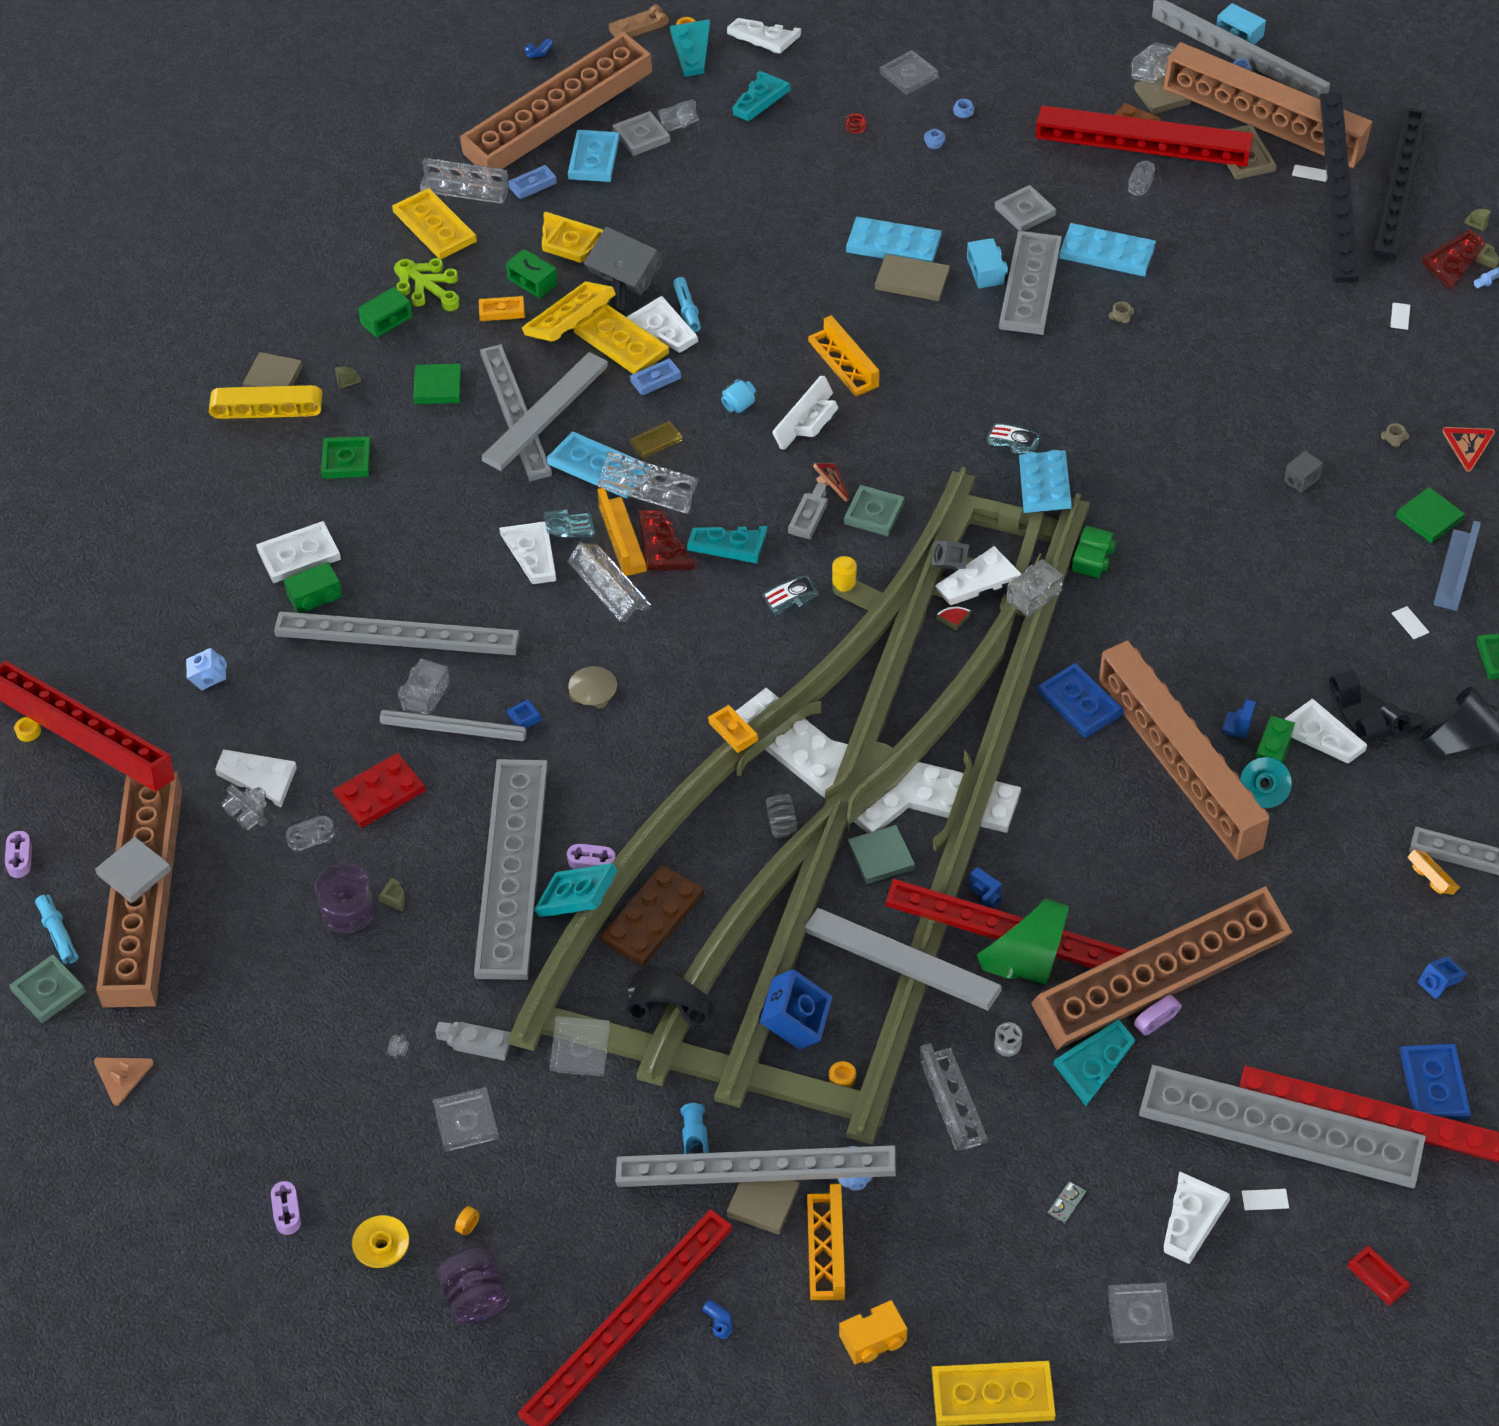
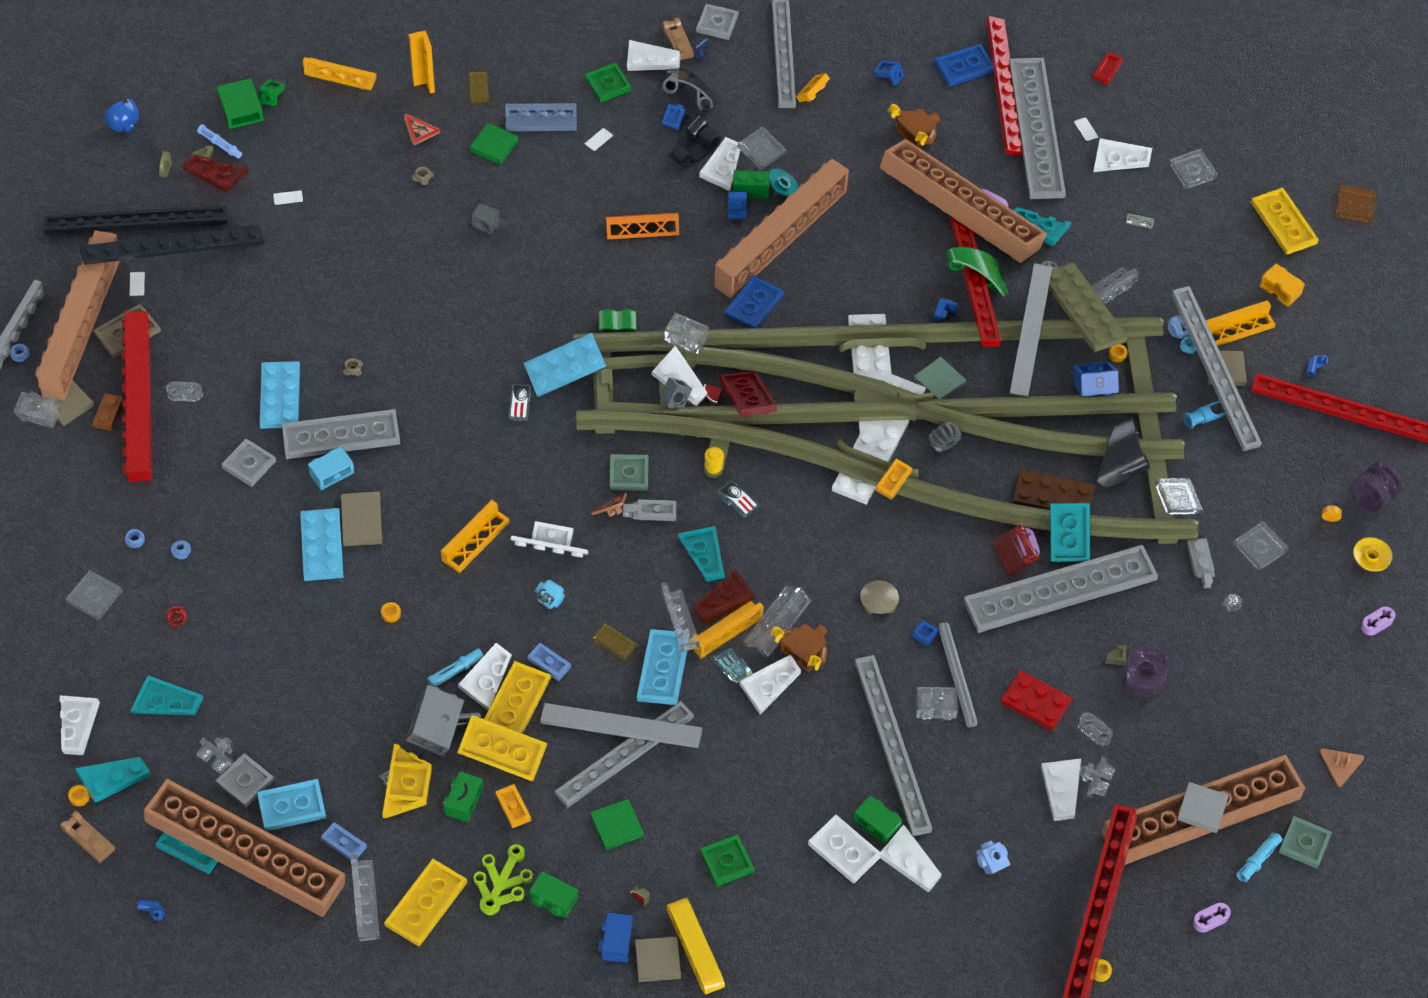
camera: 115 degrees left, 5 degrees up
none -> light orange tile [381,602,401,623]
none -> blue brick [598,913,633,963]
none -> orange fence [605,212,680,239]
none -> blue bracket [662,103,687,130]
none -> dark red plate [720,371,777,417]
none -> clear tile [737,126,787,171]
none -> dark orange torso [770,624,828,672]
none -> white wing [881,825,941,892]
none -> dark orange torso [887,104,940,148]
none -> clear red plate [993,525,1040,575]
none -> olive plate [1048,262,1128,352]

